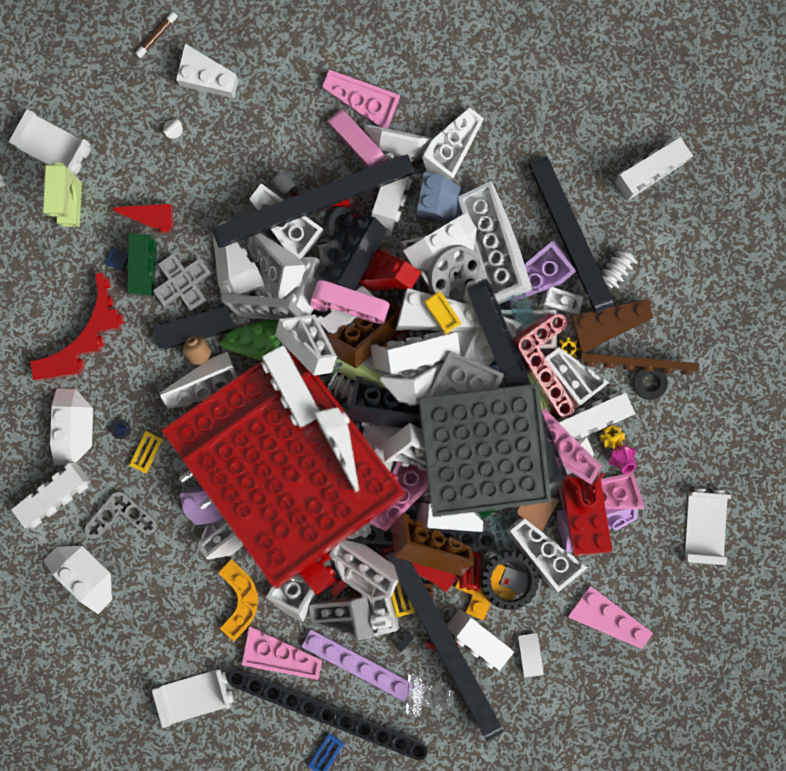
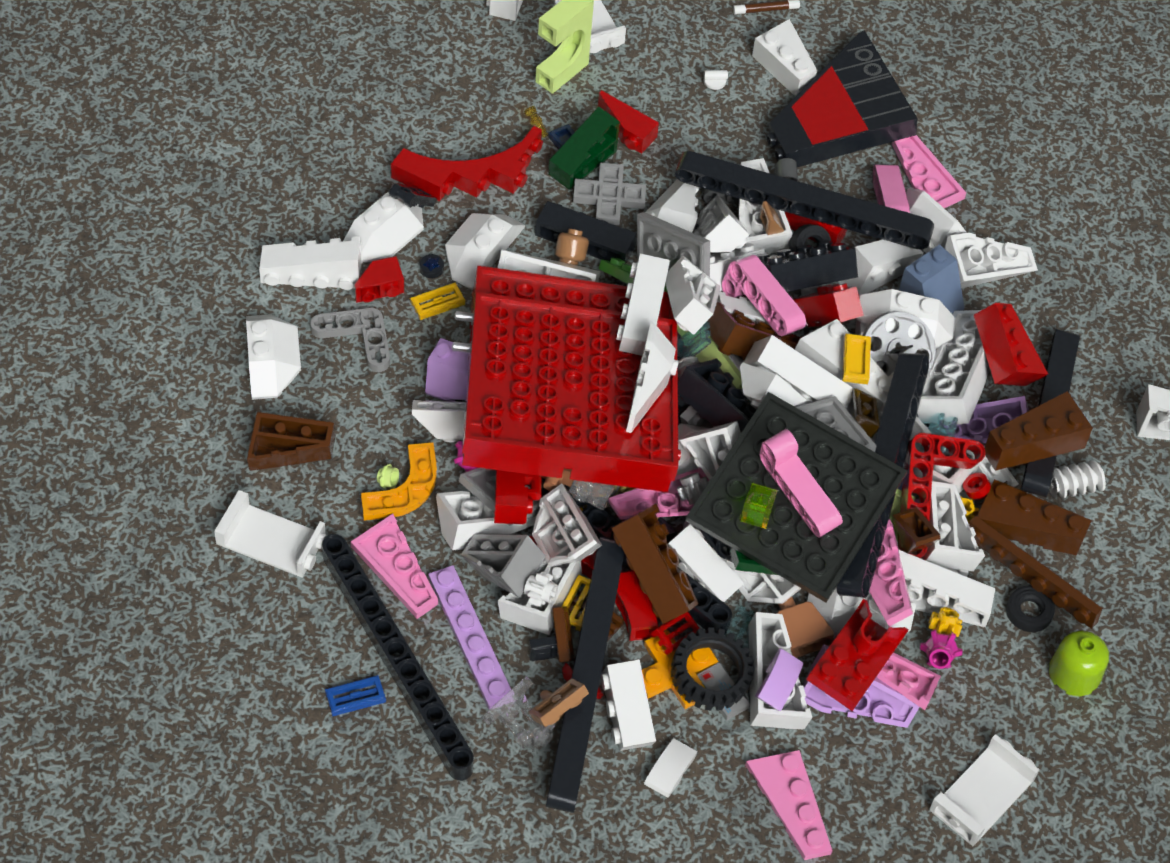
camera: 30 degrees right, 30 degrees down
none -> reddish brown wedge [247,412,336,471]
none -> red slope [355,256,404,303]
none -> yellowish green plate [377,464,399,489]
none -> black plate [389,183,437,208]
none -> white wedge [445,213,525,290]
none -> clear yellow piece [524,106,548,138]
none -> medium nougat plate [529,679,589,727]
none -> reddish brown tile [552,607,575,662]
none -> light grey gear [677,473,708,505]
none -> clear neon green slope [740,483,778,529]
none -> lavender slope [755,648,803,711]
none -> medium nougat slope [760,201,784,235]
none -> bright pink beam [760,429,843,538]
none -> black slope [766,30,918,167]
none -> dark brown slope [852,388,880,438]
none -> reddish brown slope [893,507,941,553]
none -> red tile [963,473,991,500]
none -> red wedge [973,303,1048,386]
none -> reddish brown wedge [985,391,1093,471]
none -> lime cylinder [1049,630,1109,697]

